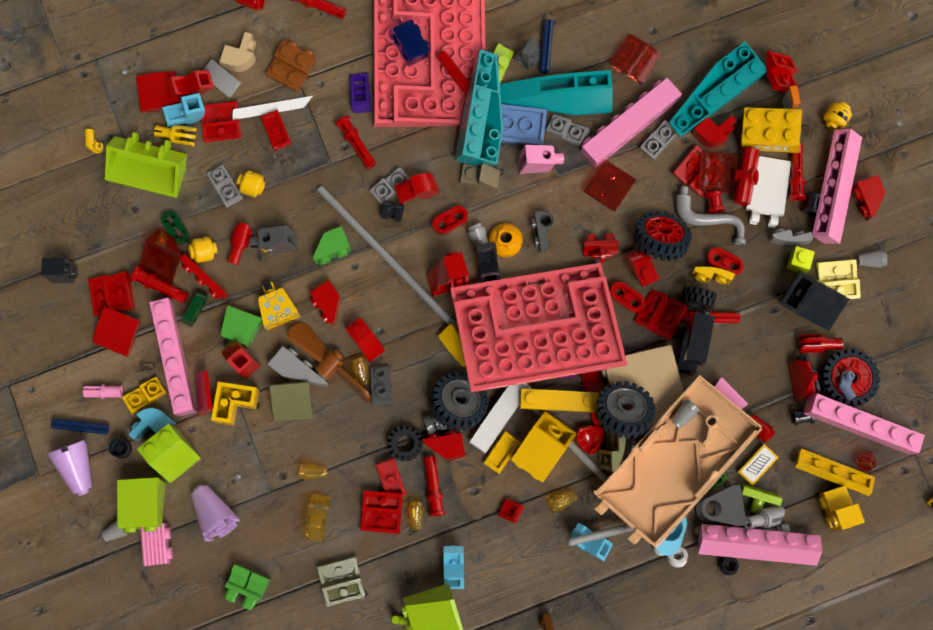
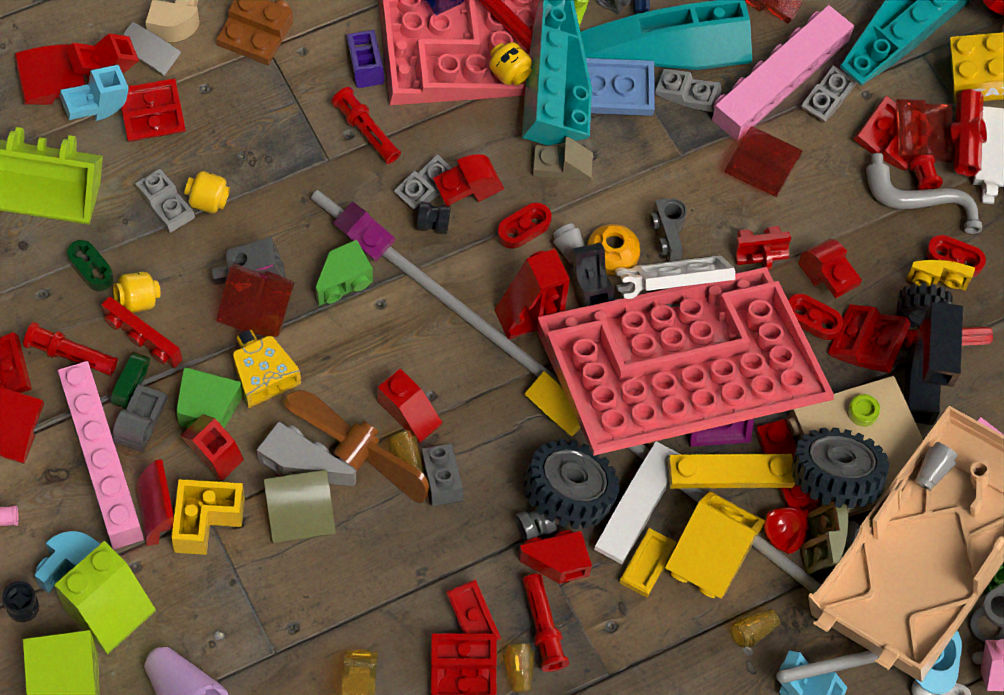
camera: 10 degrees left, 15 degrees down
yellow slope [122,377,166,415] -> none
clear red slope [139,229,181,285] -> none
yellow arm [154,125,197,146] -> none
red arm [227,223,252,265] -> none
white sticker [232,96,313,120] -> none
red plate [260,110,292,151] -> none
clear yellow cone [299,462,327,481] -> none
red slope [310,280,341,327] -> none
black tyre [387,425,423,462] -> none
red tile [498,498,524,524] -> none
bright pink torso [518,145,564,174] -> none
black wheel [633,211,692,261] -> none
red brick [692,116,737,148] -> none
none -> dark grey plate [113,384,168,452]
none -> clear red slope [216,264,295,337]
none -> magenta slope [333,201,396,262]
none -> yellow head [489,42,532,86]
none -> white tile [615,255,736,299]
none -> lime tile [848,394,880,427]

